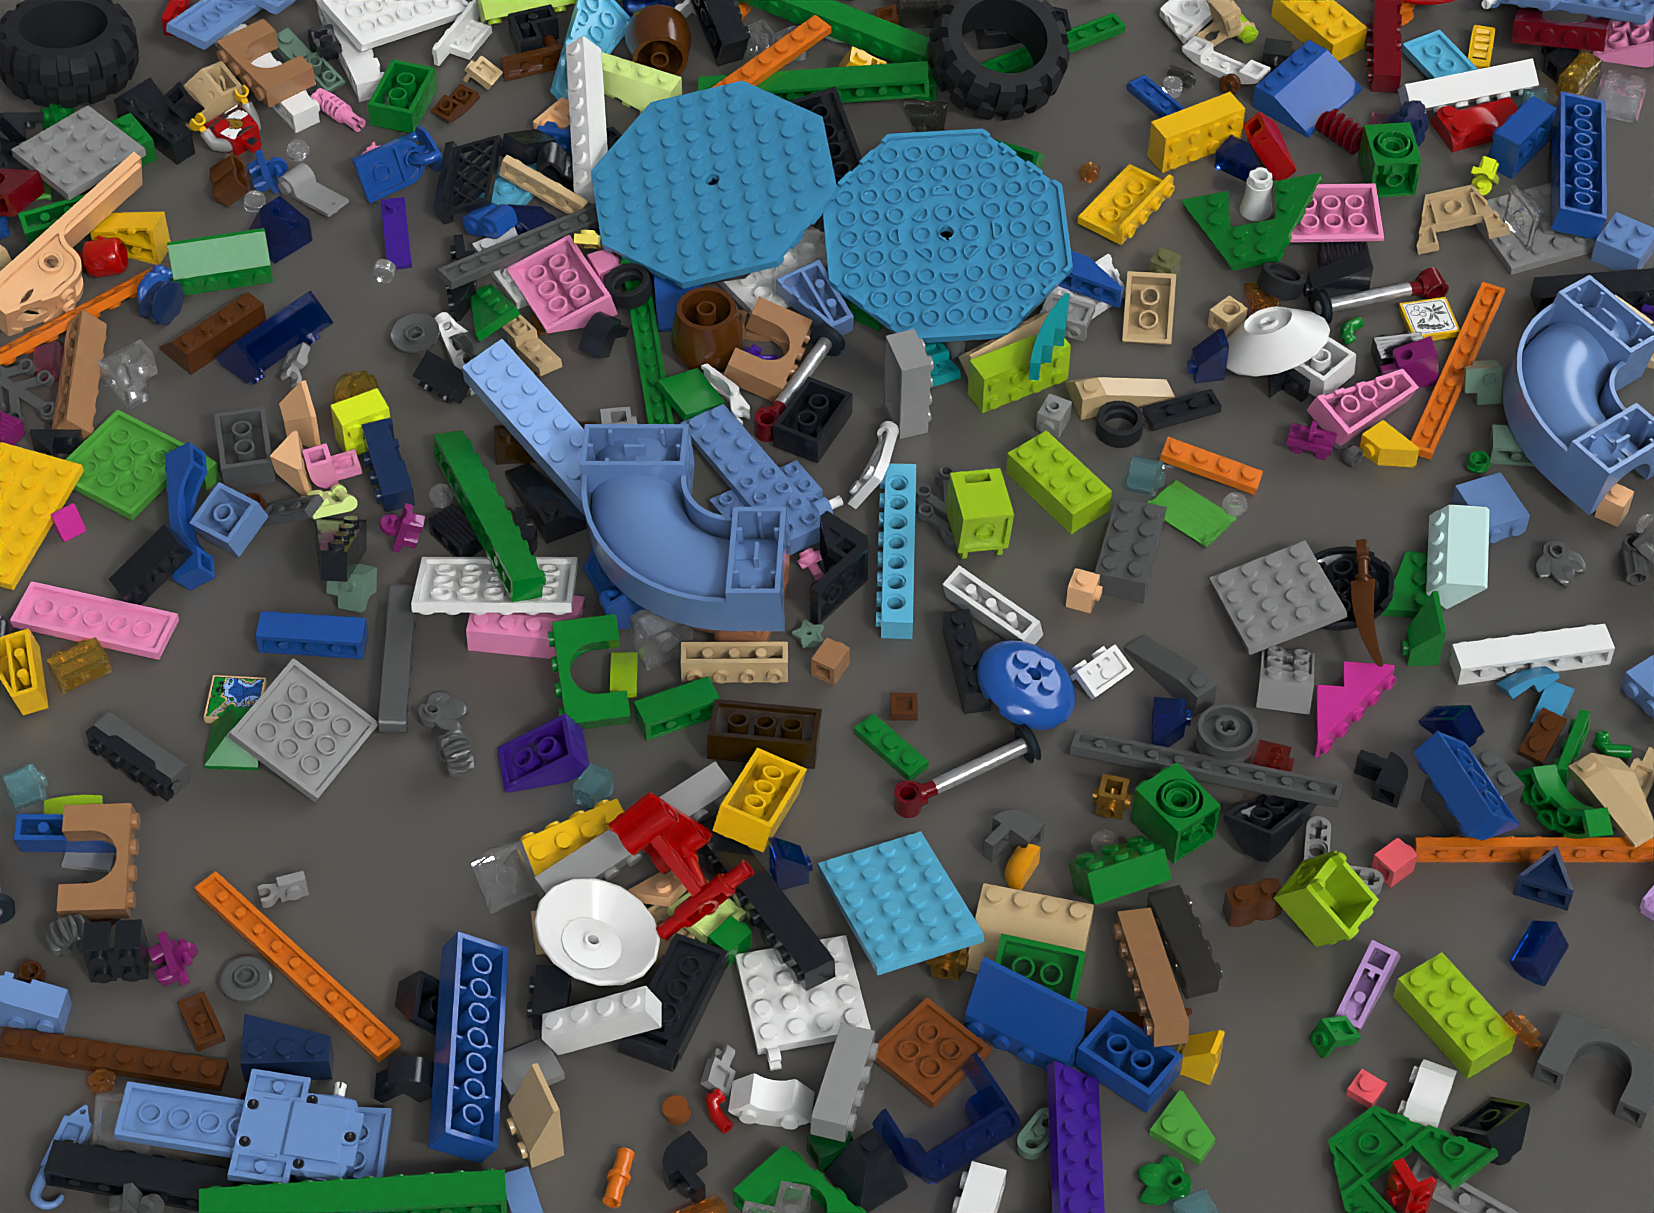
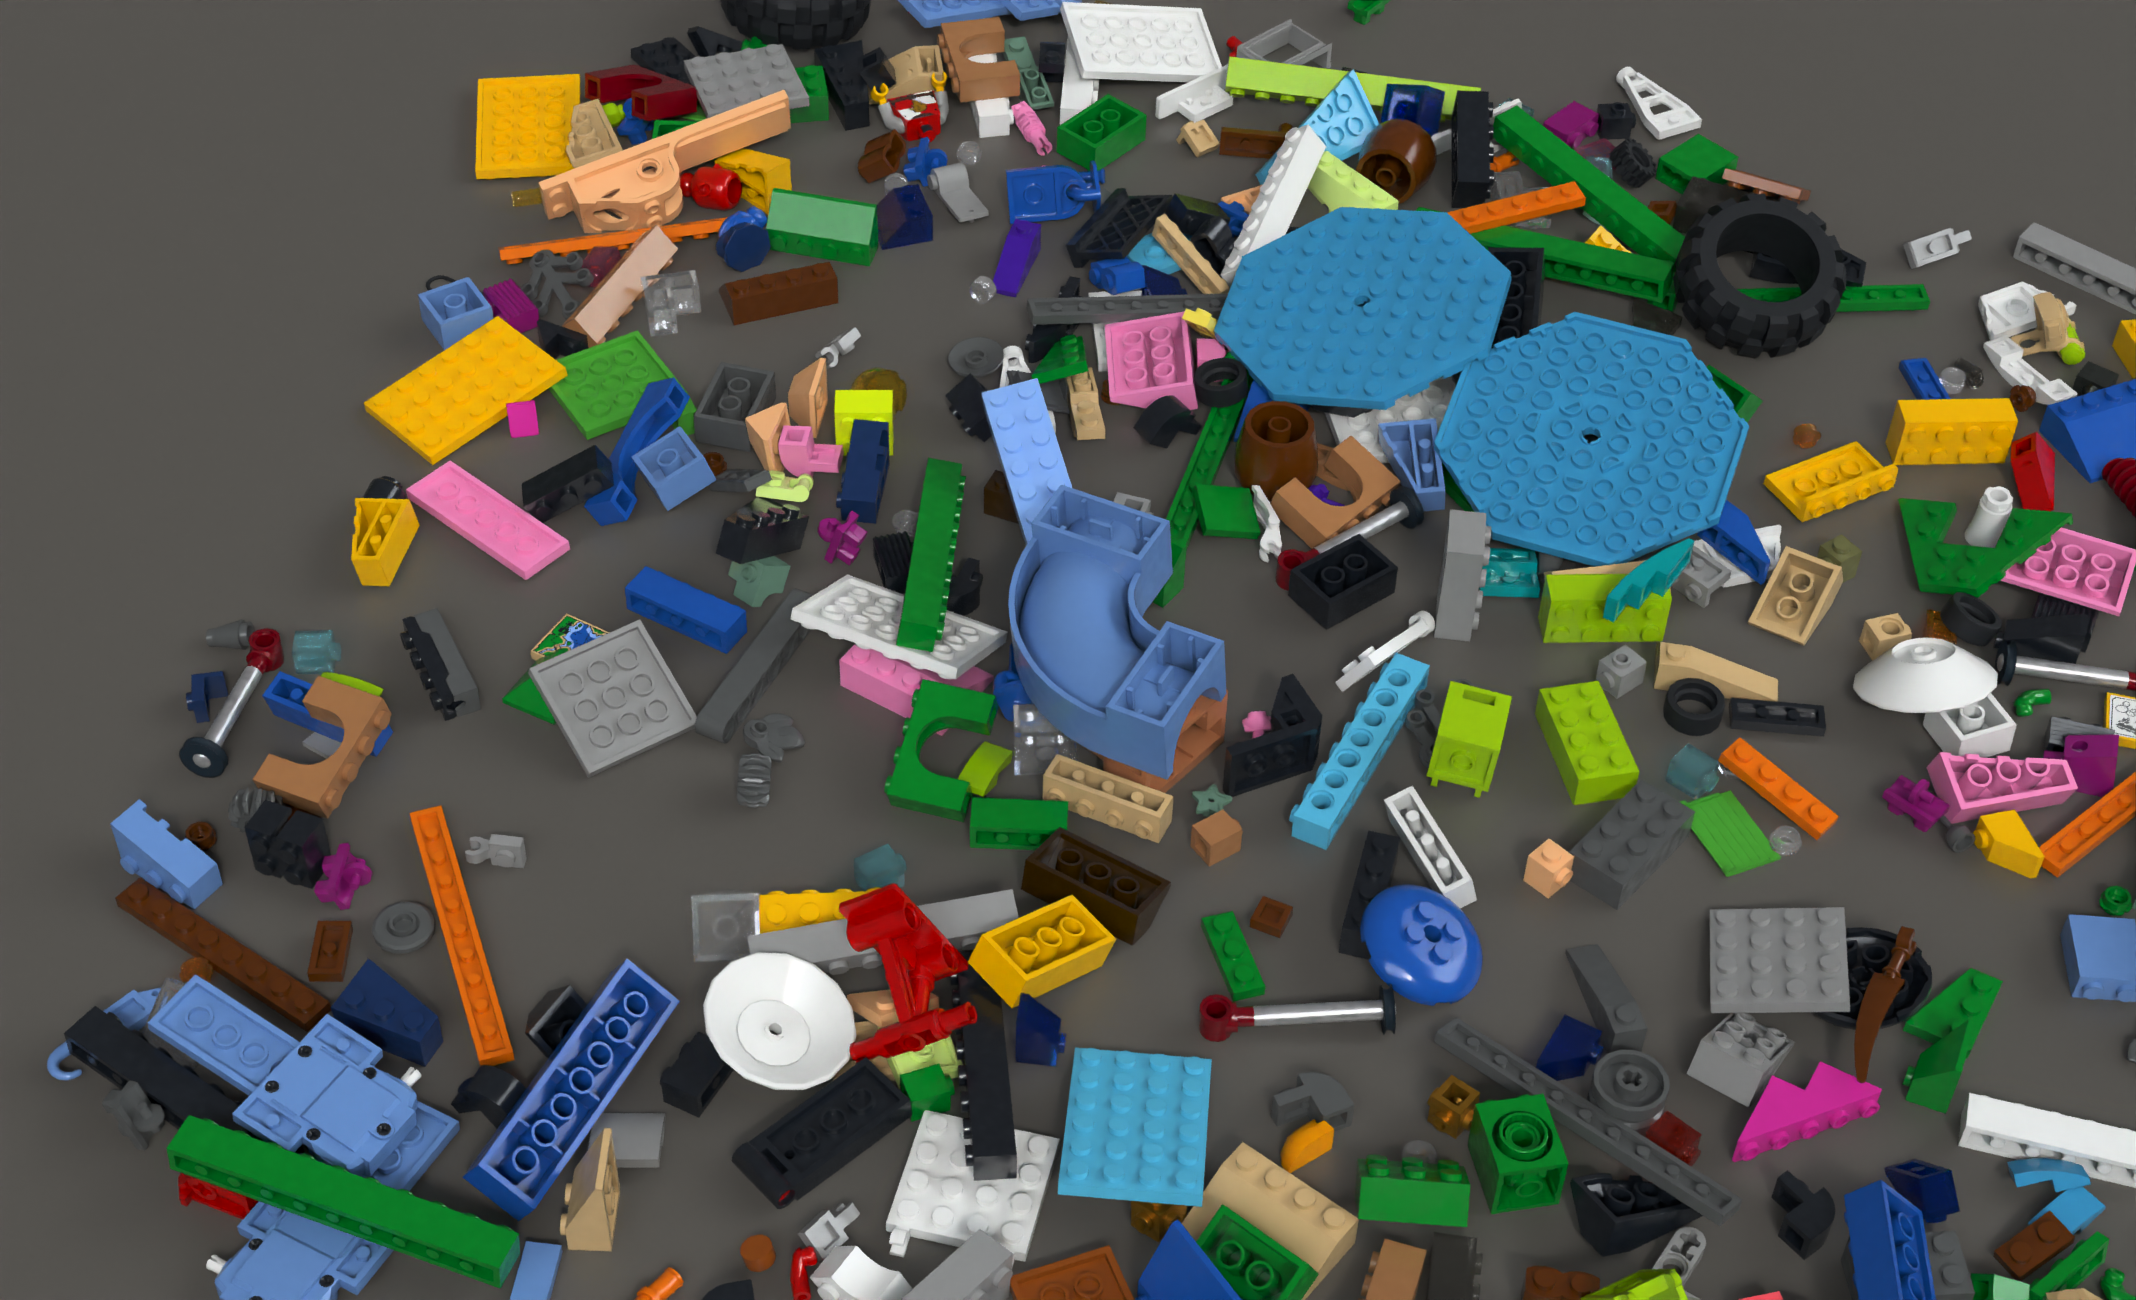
camera: 25 degrees right, 5 degrees down
clear yellow brick [46,637,112,694] -> none
clear blue windscreen [215,290,334,385] -> none
reddish brown slope [431,84,480,123] -> none
dark purple slope [497,713,591,793] -> none
black wedge [505,463,587,544] -> none
black brick [508,4,559,53] -> none
white brick [542,986,662,1055] -> none
medium blue piece [680,404,843,556] -> none
white bracket [1070,644,1134,700] -> none
clear blue slope [1187,328,1229,384] -> none
clear blue slope [1214,135,1259,182] -> none
black slope [1267,368,1311,402] -> none
light aqua slope [1426,505,1489,609] -> none

